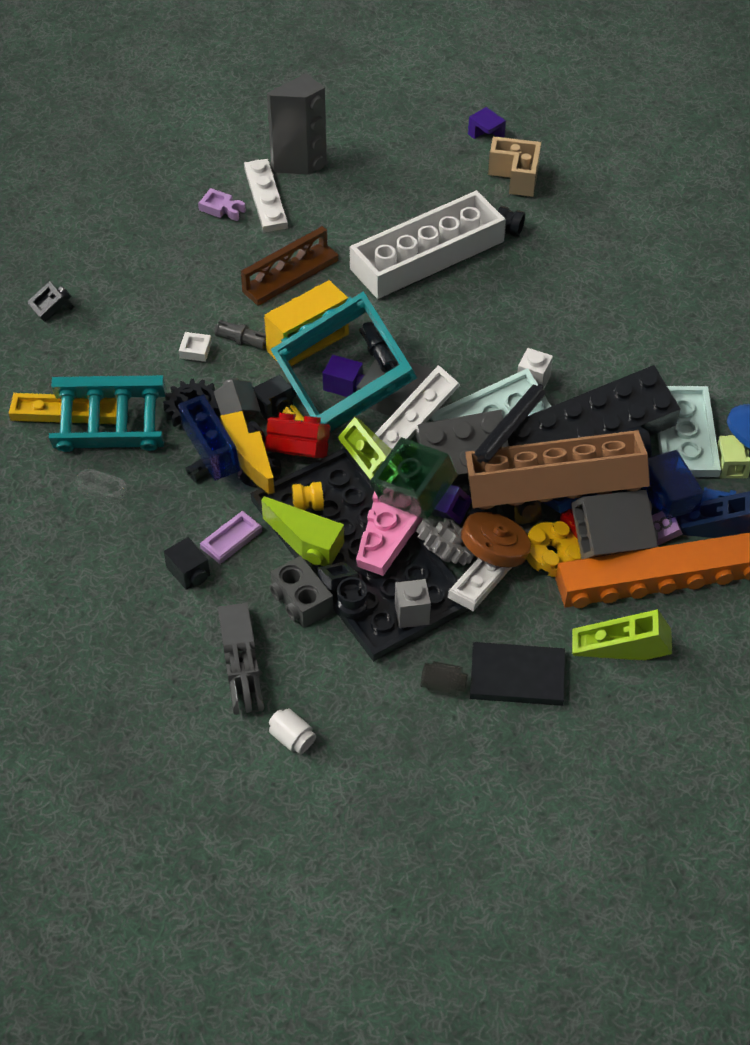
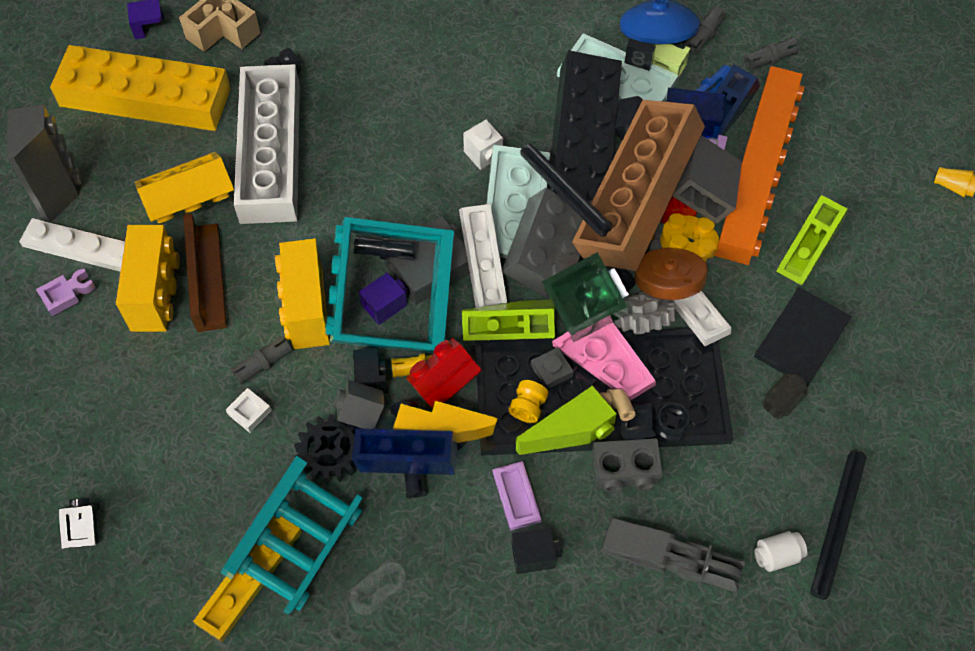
camera: 60 degrees left, 10 degrees up
light grey brick [395,579,431,628] -> none
none -> yellow brick [50,45,231,131]
none -> yellow brick [116,225,180,332]
none -> yellow brick [135,152,234,223]
none -> dark grey plate [531,347,574,390]
none -> tan arm [599,389,636,421]
none -> black tile [624,38,656,71]
none -> black axle [810,450,867,600]

